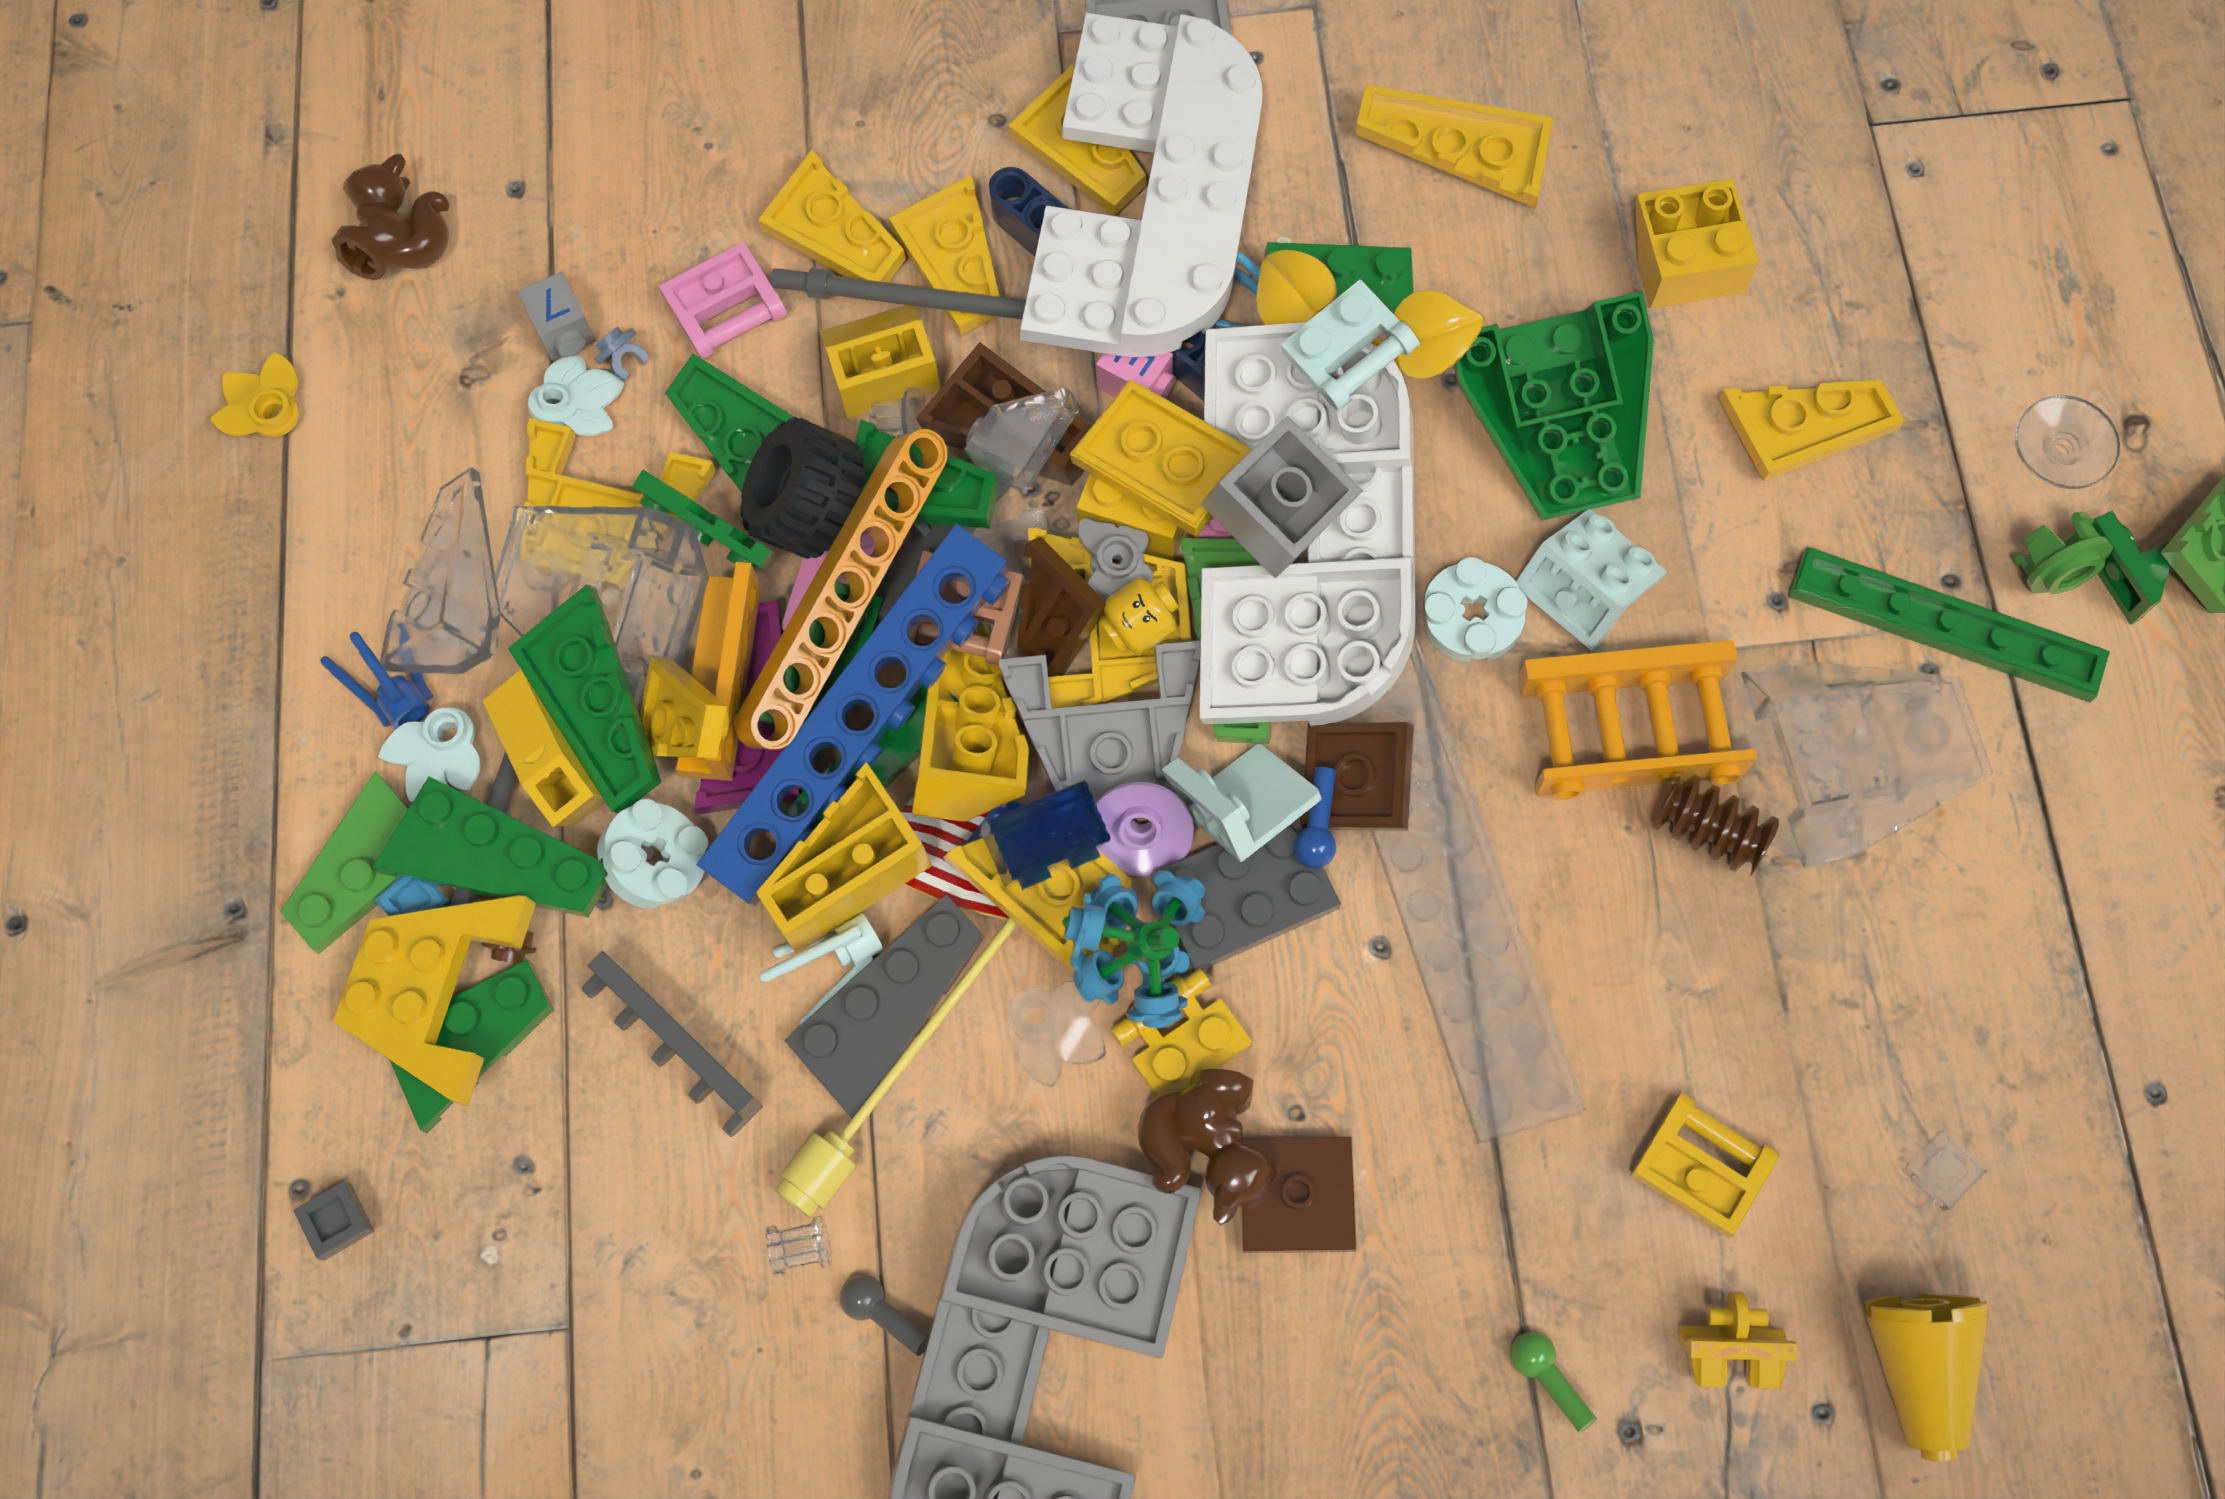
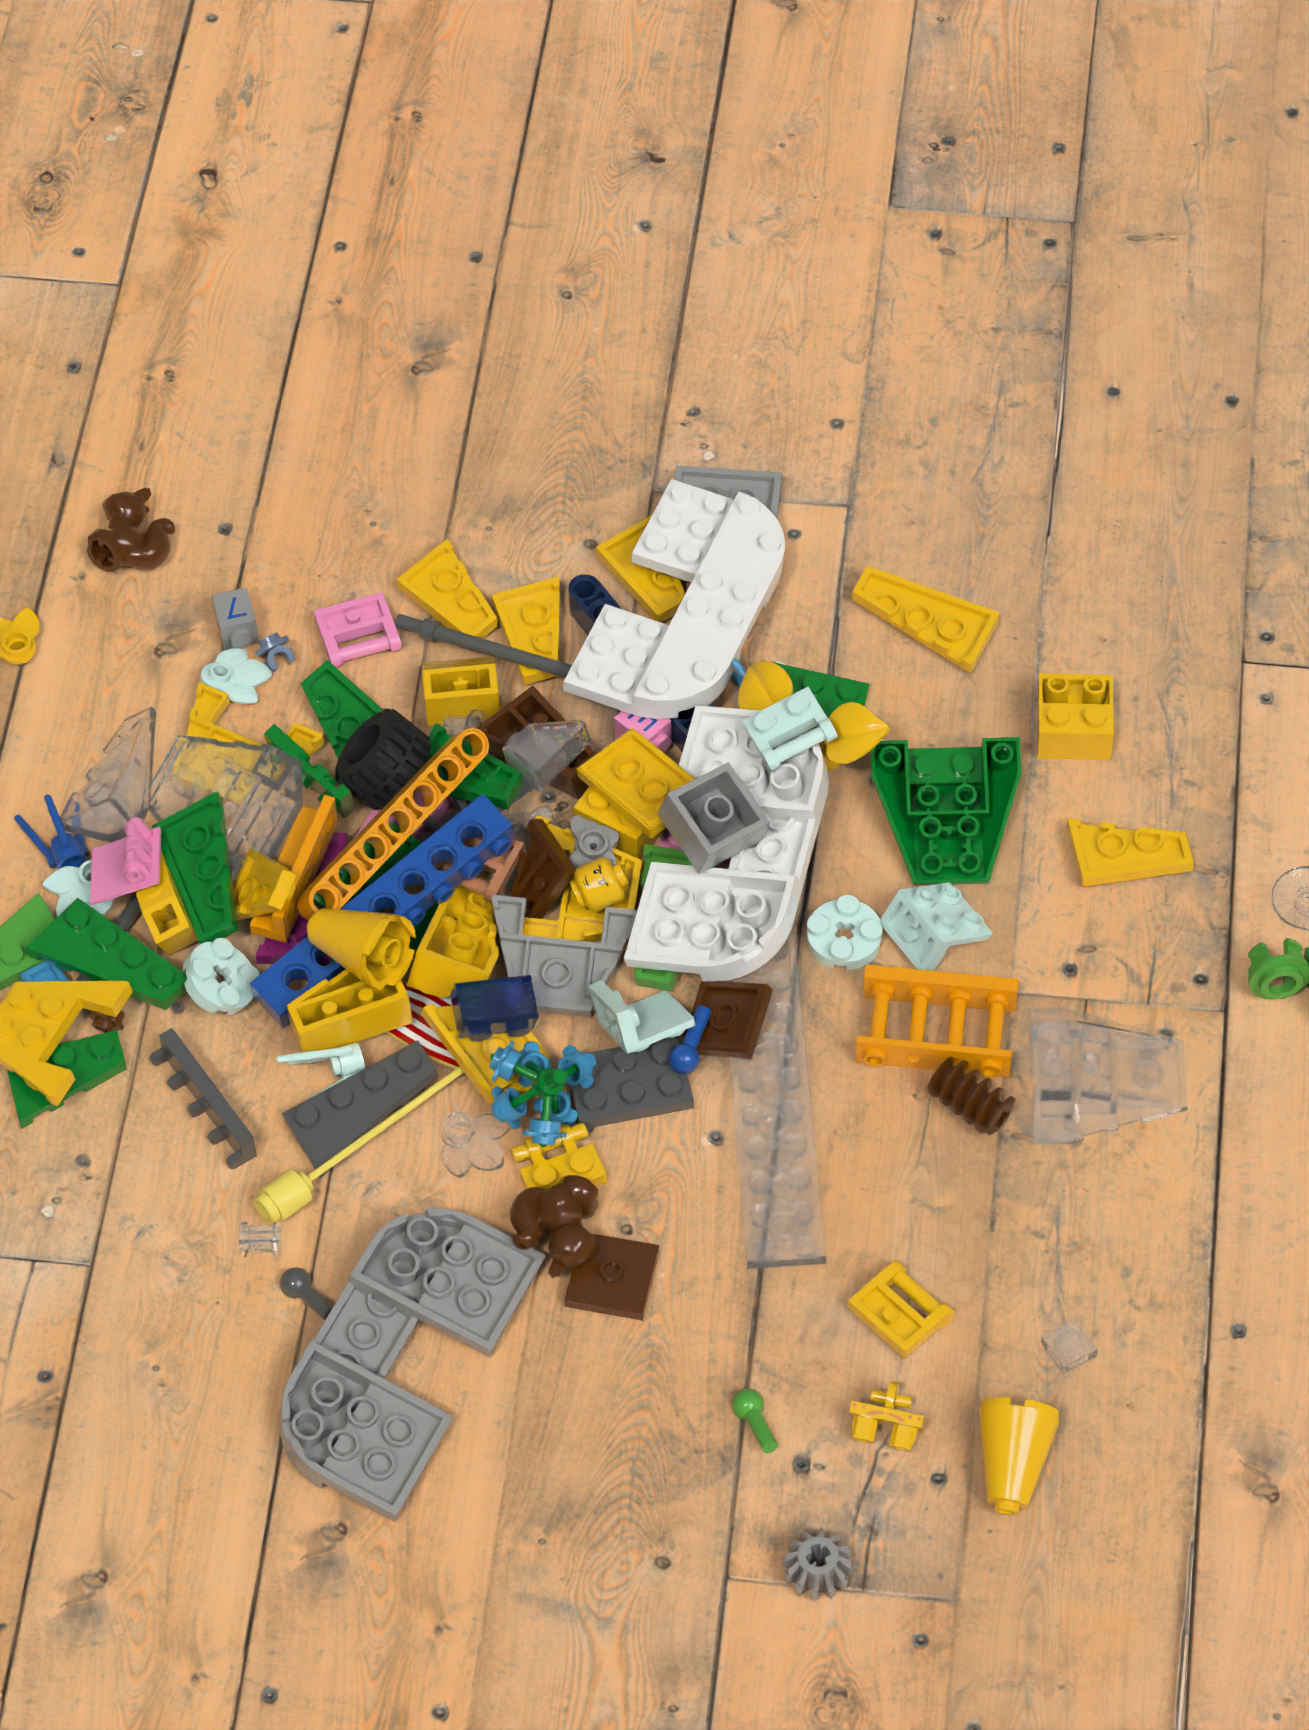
camera: 10 degrees right, 15 degrees down
lavender dish [1087,782,1194,877] -> none
green tile [1788,546,2110,703] -> none
none -> bright pink hinge [90,817,161,905]
none -> yellow cone [307,908,416,990]

